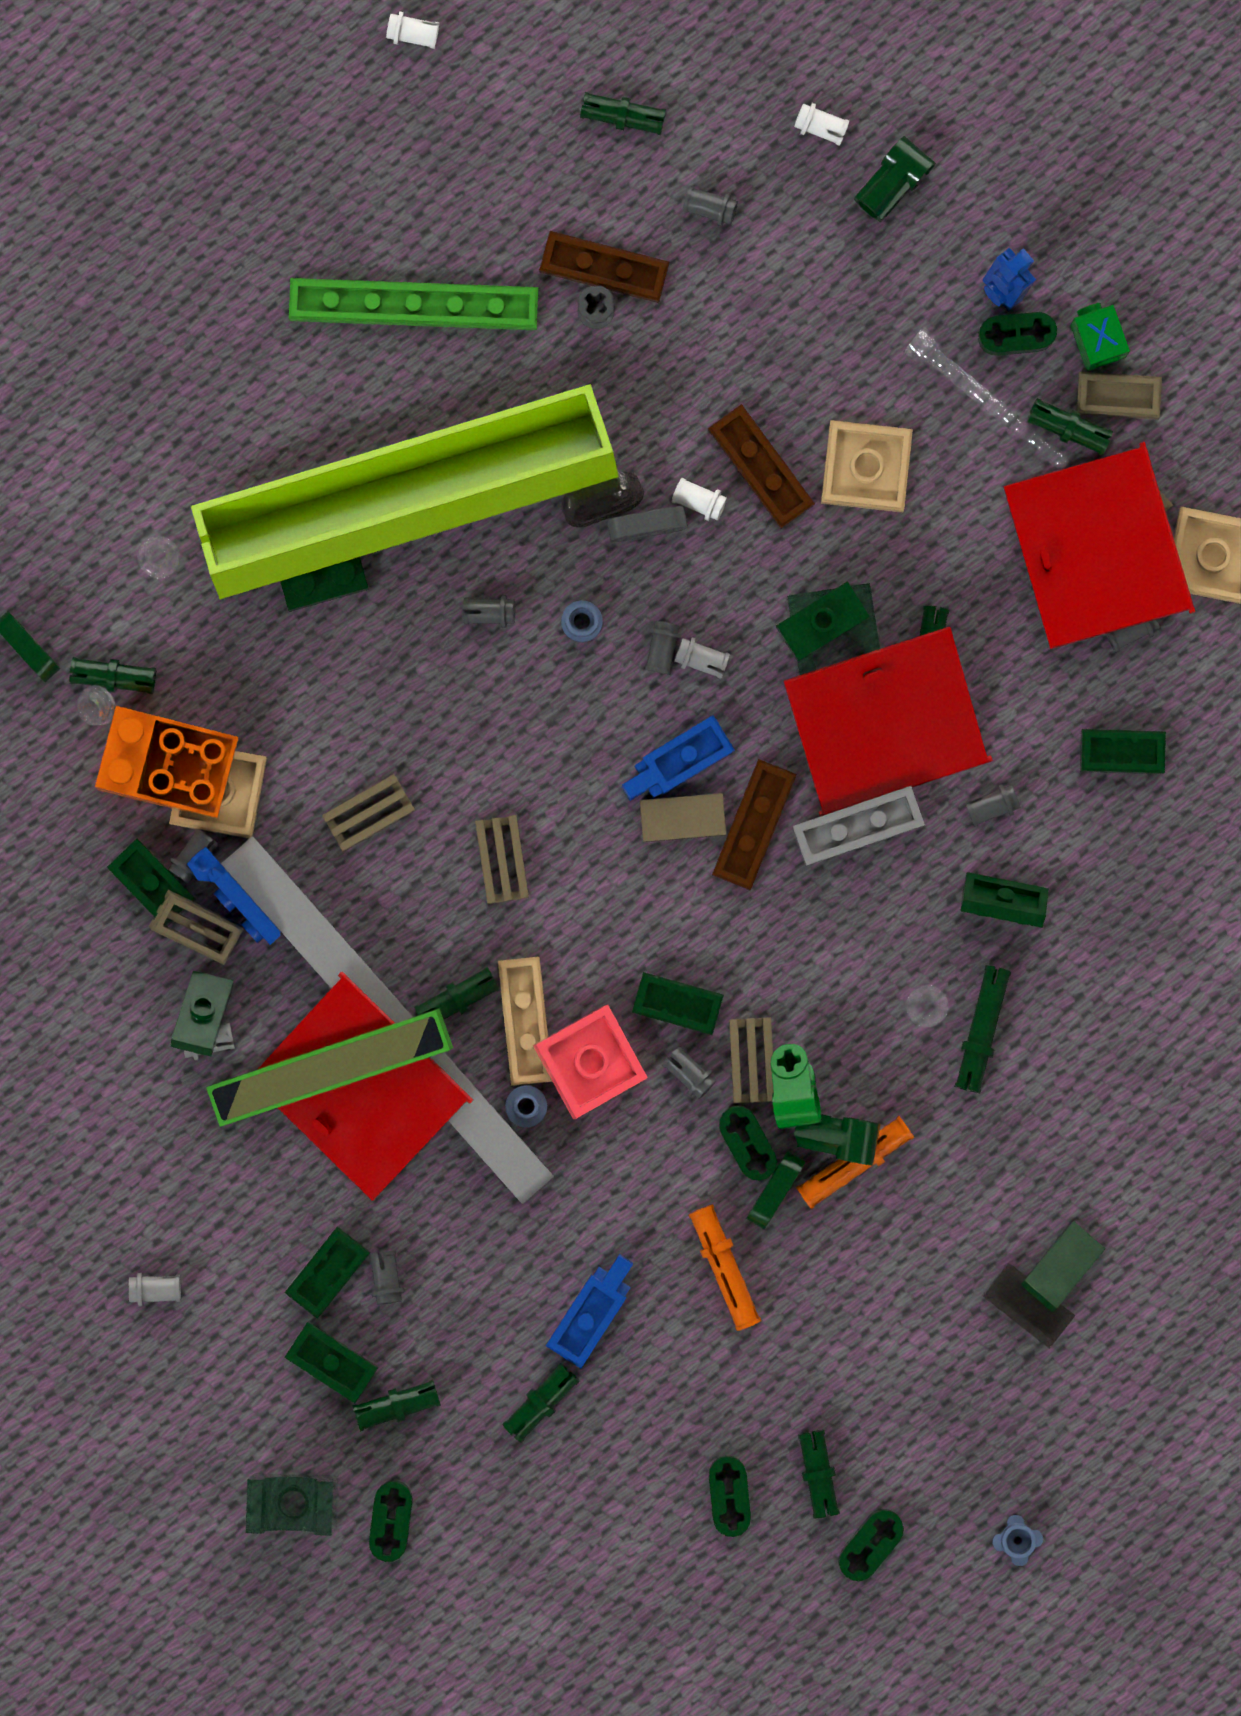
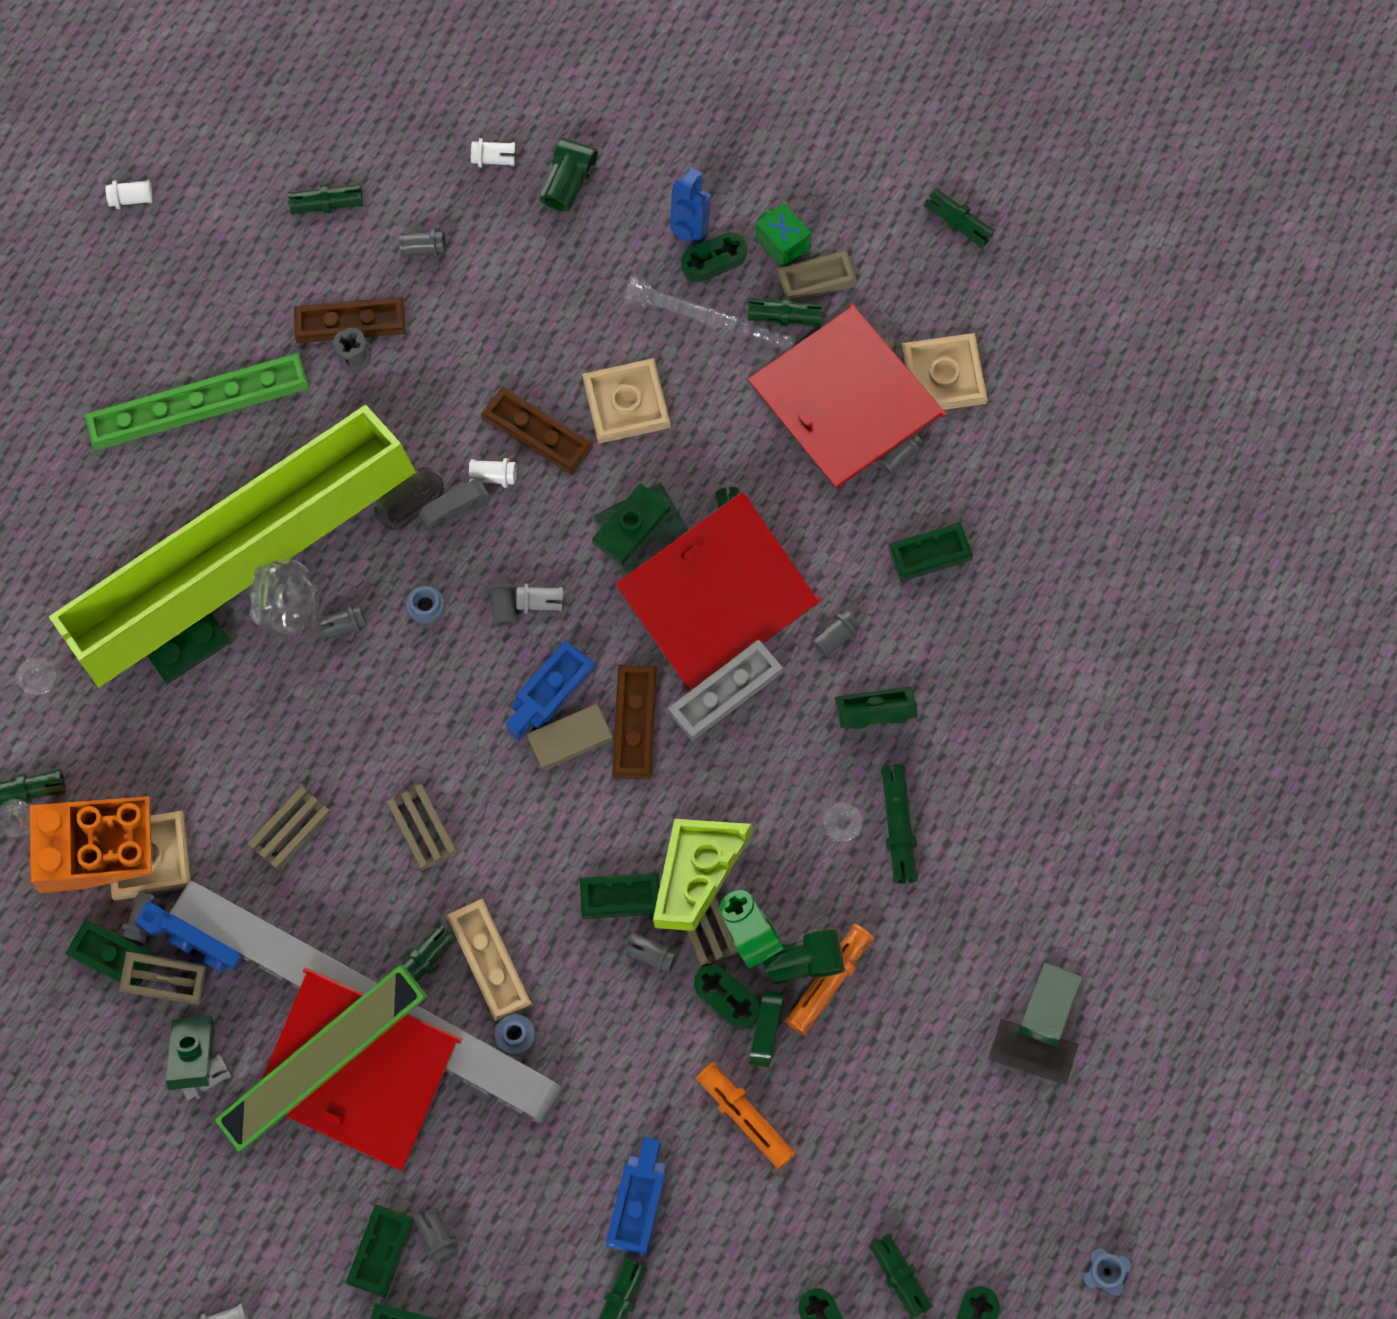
camera: 15 degrees left, 15 degrees down
coral plate [533,1004,648,1119] -> none
none -> clear plate [250,559,319,636]
none -> lime wing [653,819,753,931]

